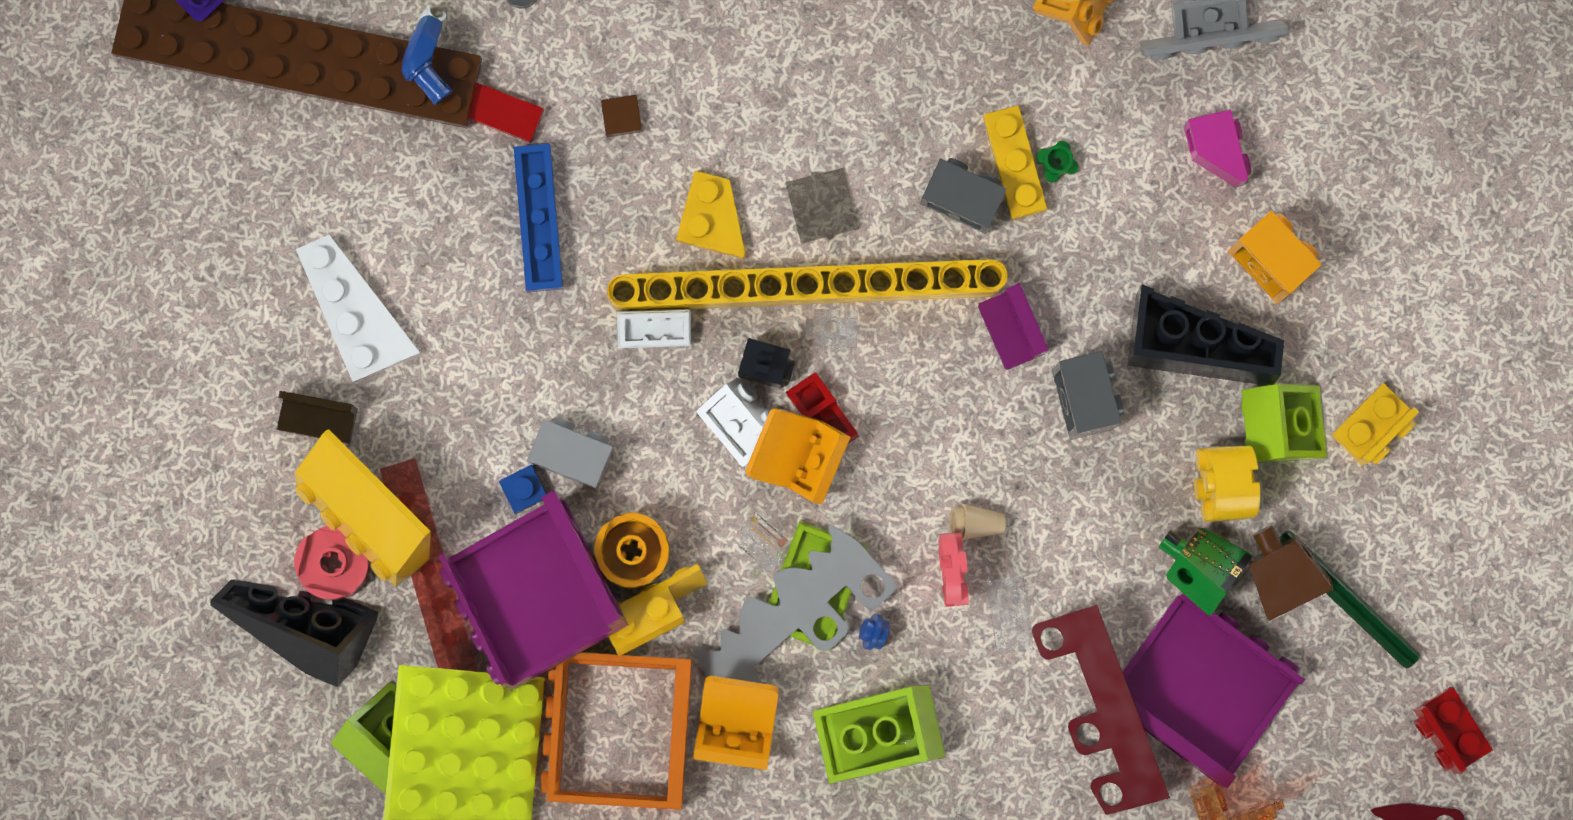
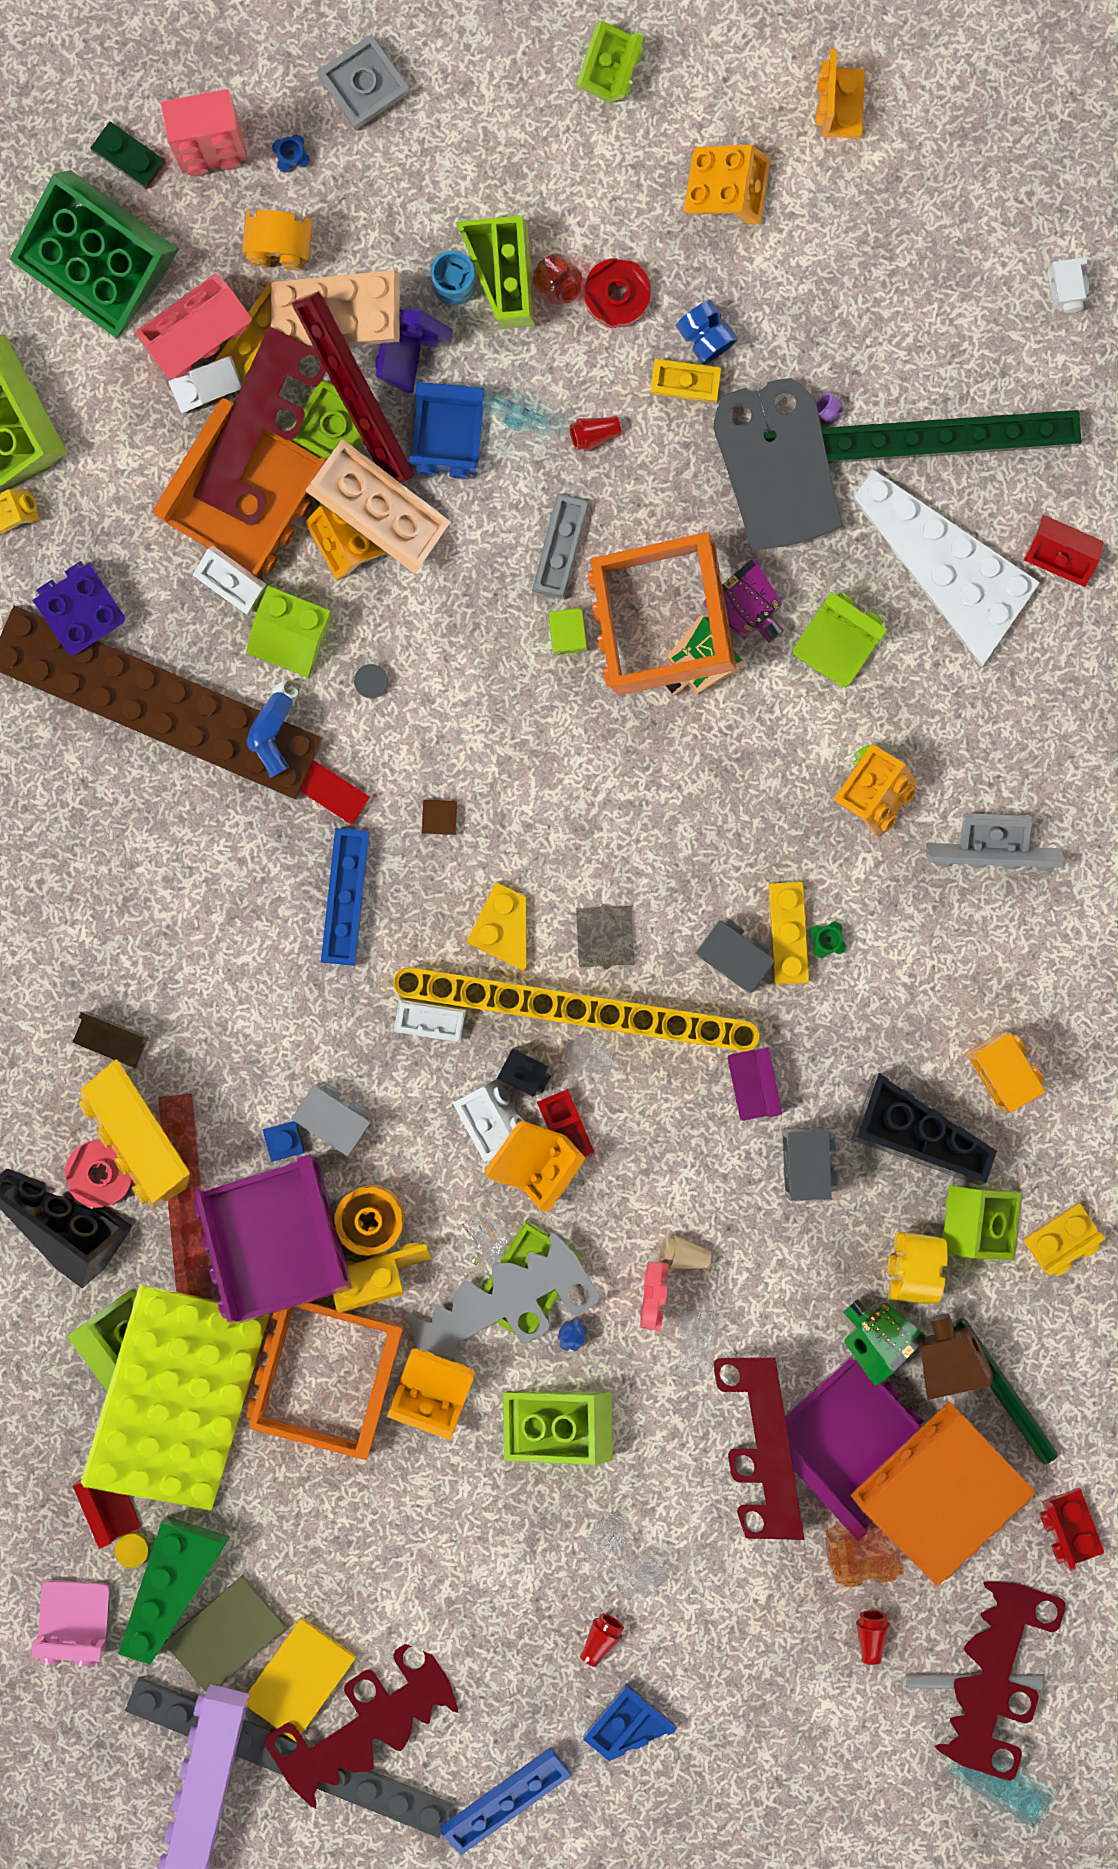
camera: 15 degrees right, 5 degrees up
white wing [296,235,421,383] -> none
dark pink slope [1184,110,1251,187] -> none
none -> orange panel [850,1401,1036,1587]

